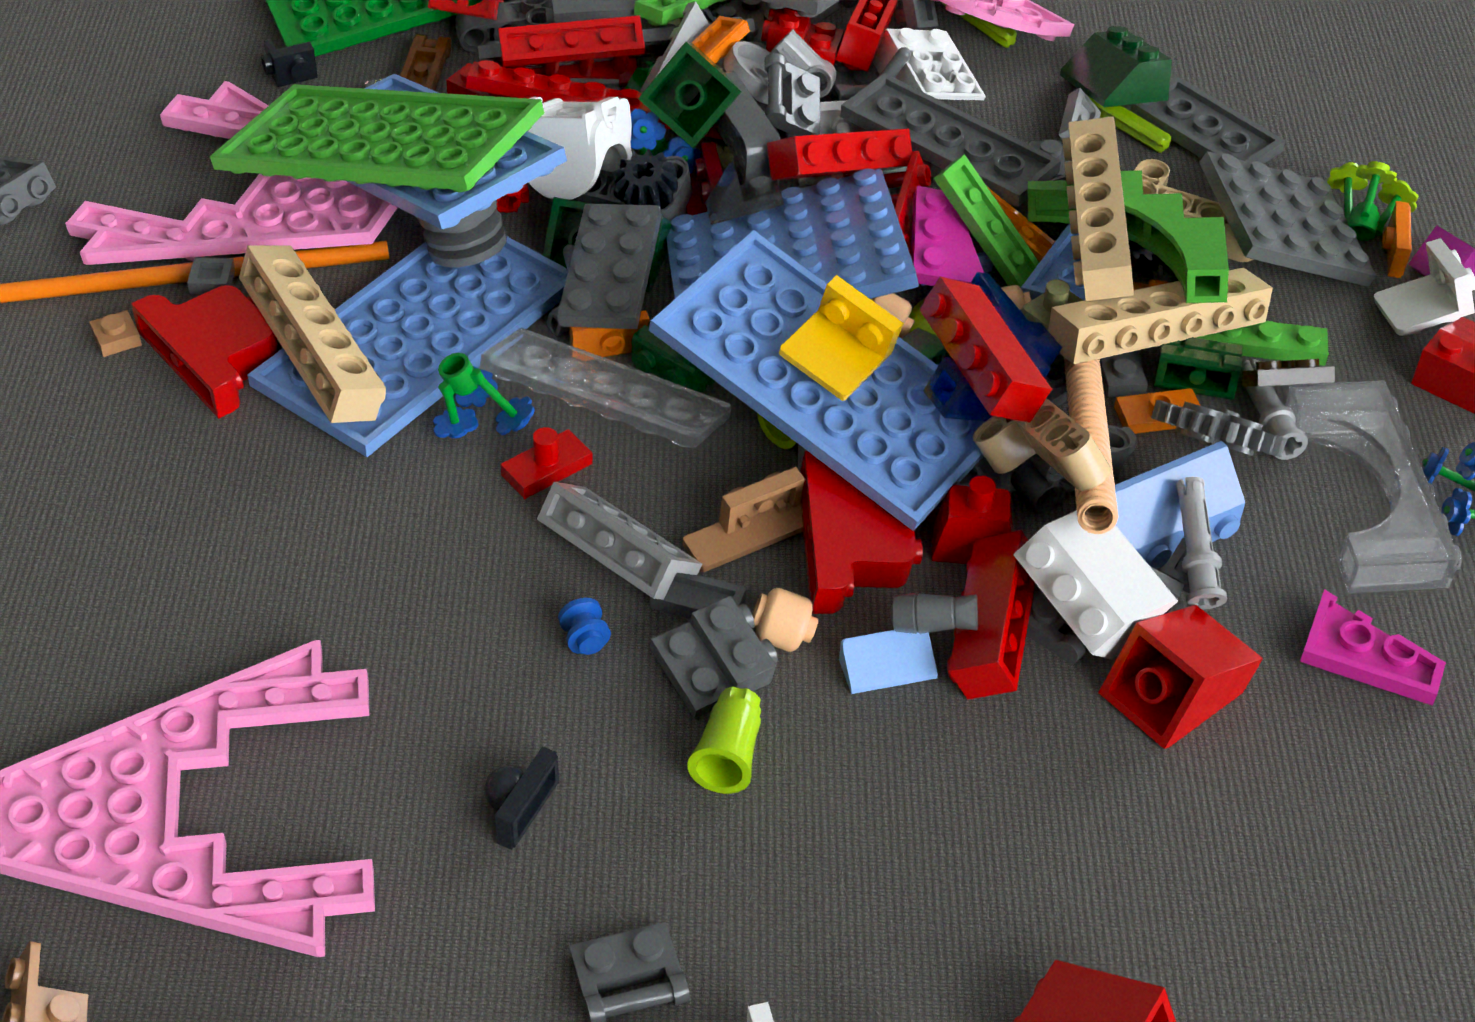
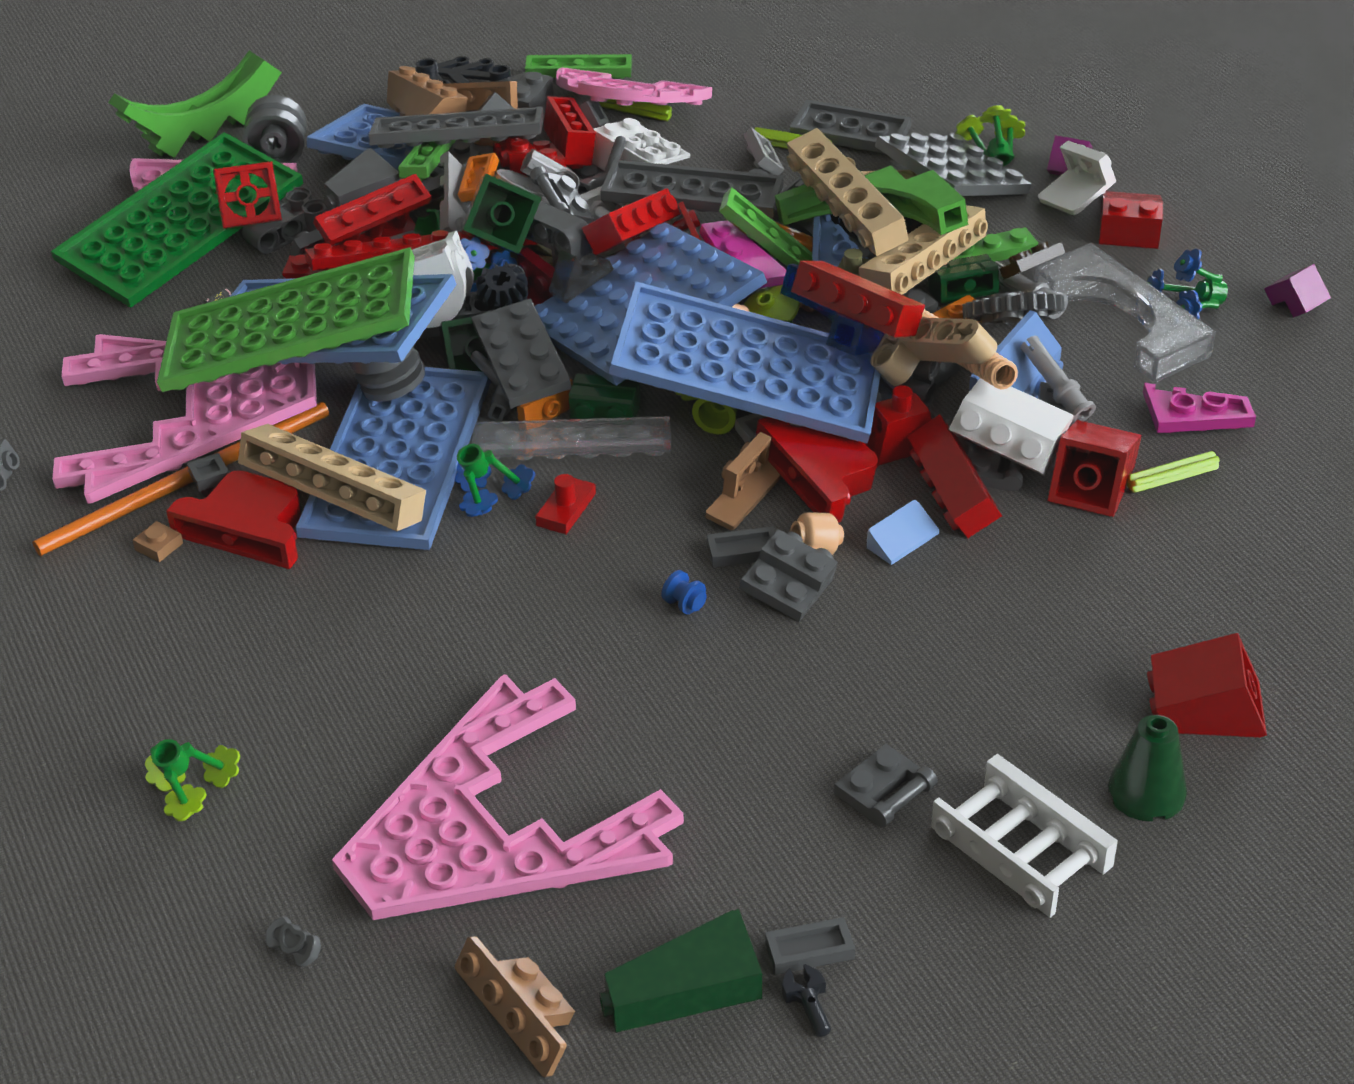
camera: 25 degrees left, 5 degrees down
black bracket [261,39,318,87] -> none
reddish brown plate [400,34,451,91] -> none
black tile [484,746,559,850] -> none
light grey fence [537,482,702,600] -> none
lime plant [687,686,761,794] -> none
yellow bracket [779,275,904,401] -> none
dark grey piece [889,593,978,634] -> none
dark green slope [1060,26,1172,107] -> none
orange plate [1382,201,1412,278] -> none
none -> lime axle [1127,451,1220,493]

